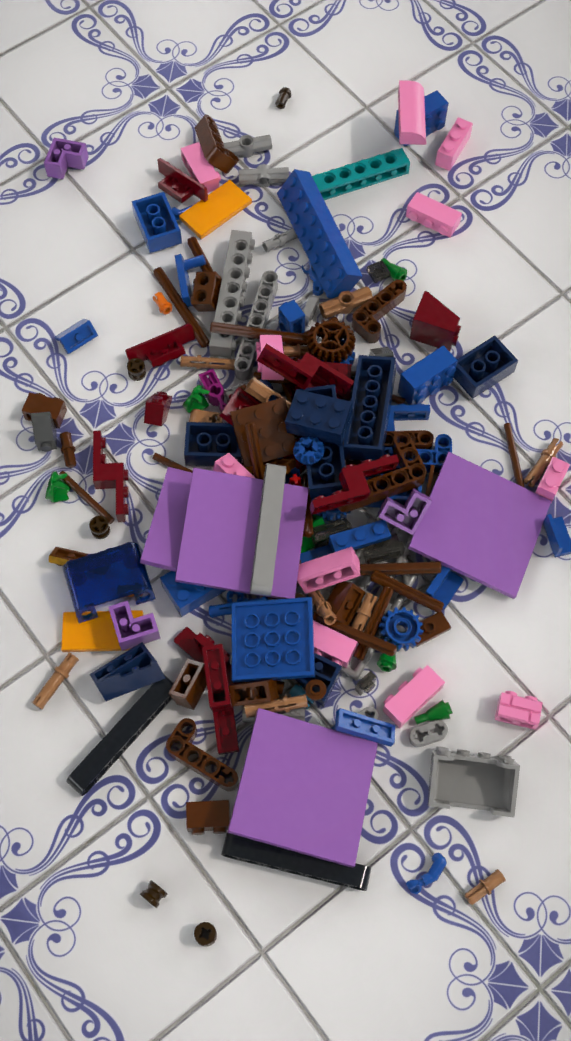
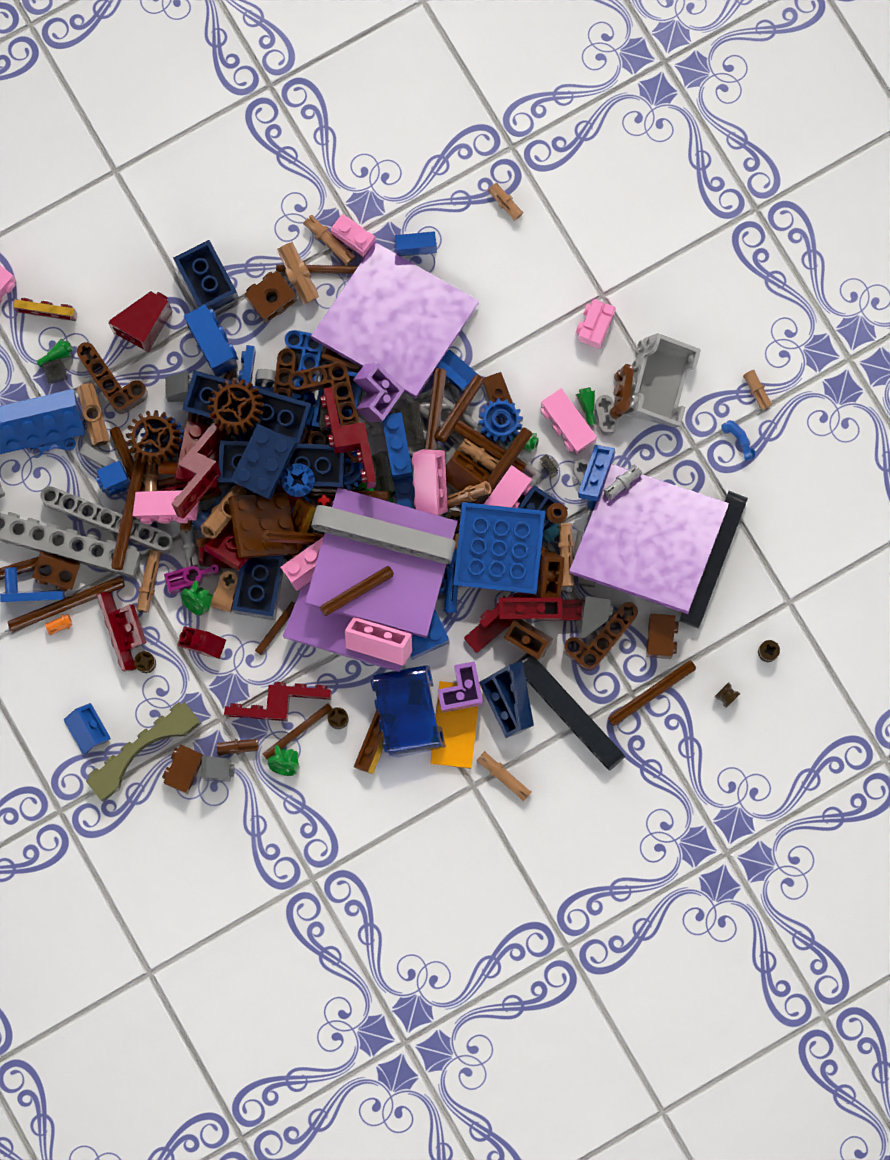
camera: 80 degrees left, 15 degrees up
none -> plate [13,298,77,322]
none -> olive arch [86,702,202,802]
none -> reddish brown gear [208,378,264,435]
none -> reddish brown brick [244,270,298,324]
none -> light grey beam [255,369,276,388]
none -> medium nougat piece [277,242,319,304]
none -> reddish brown axle [320,566,394,616]
none -> bright pink brick [345,617,412,666]
none -> dark grey slope [578,596,613,639]
none -> light grey pin [603,464,642,500]
none -> reddish brown axle [608,660,696,726]
none -> reddish brown plate [609,364,634,419]

